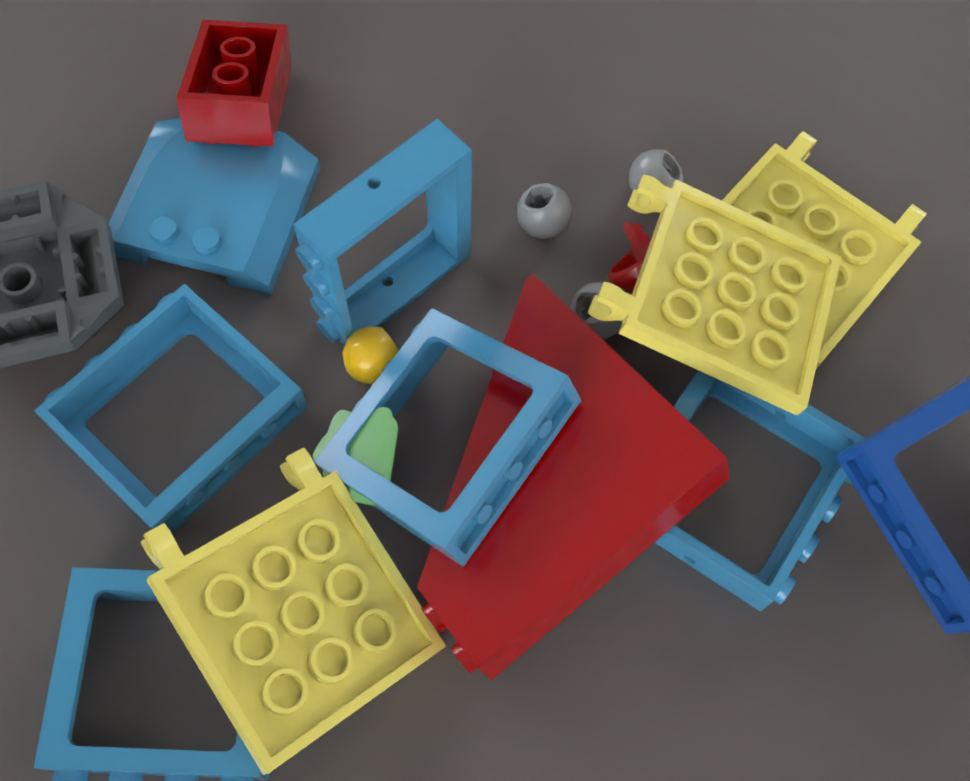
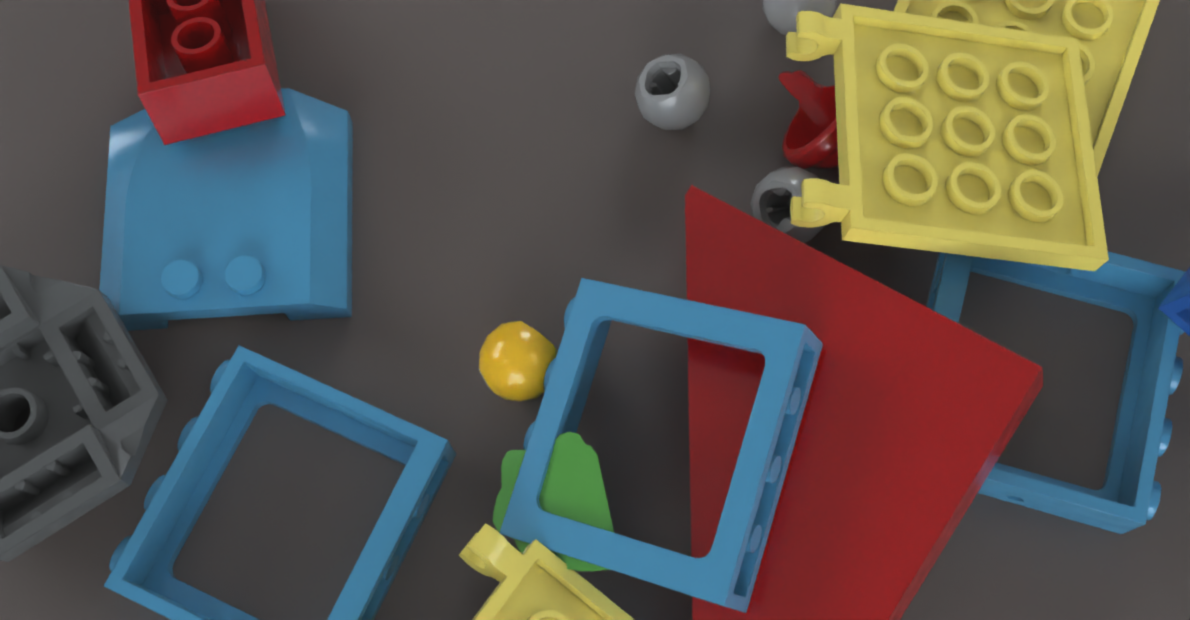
camera: 10 degrees left, 5 degrees up
dark azure piece [293,118,472,346] -> none

